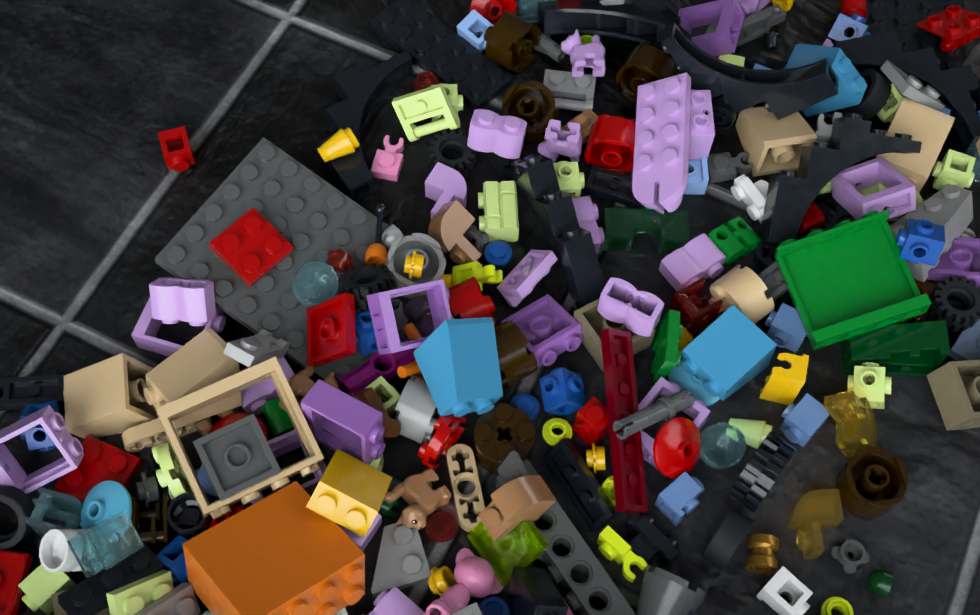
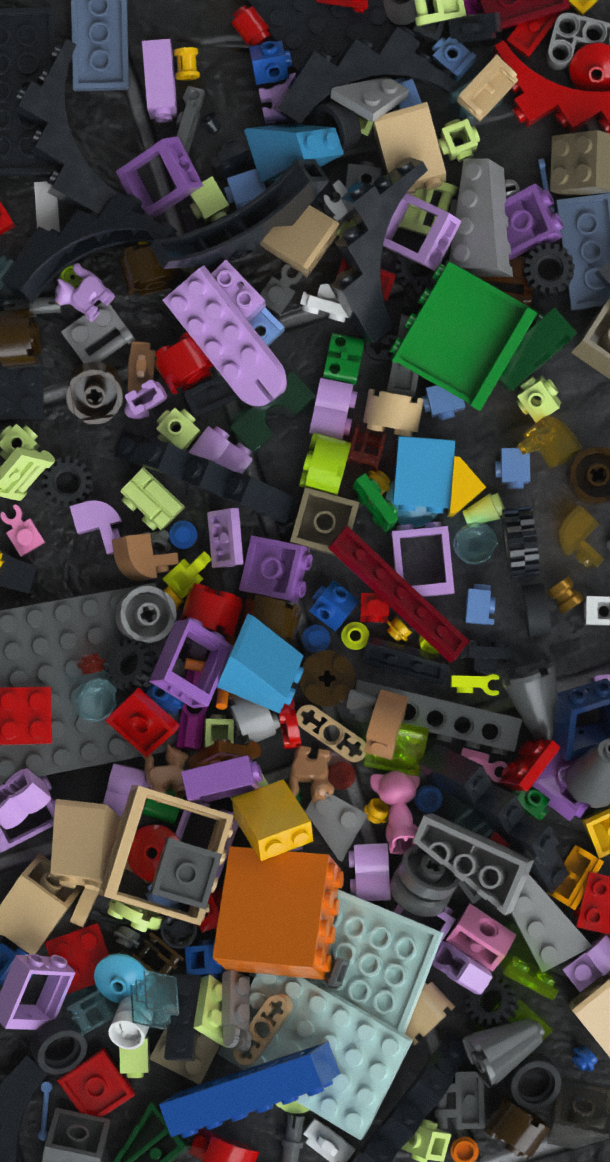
camera: 40 degrees left, 25 degrees up
light grey plate [223,329,290,368] -> none
orange hinge [365,204,388,267] -> none
light grey hinge [381,224,404,249] -> none
yellow plate [404,251,425,280] -> none
lavender brick [467,109,527,159] -> none
lavender brick [597,277,664,337] -> none
dark grey pin [613,388,694,440] -> none
red dish [653,417,701,479] -> none
yellow hinge [759,353,809,405] -> none
blue brick [895,218,946,266] -> none
none -> lime brick [299,433,351,496]
none -> yellow slope [447,456,486,517]

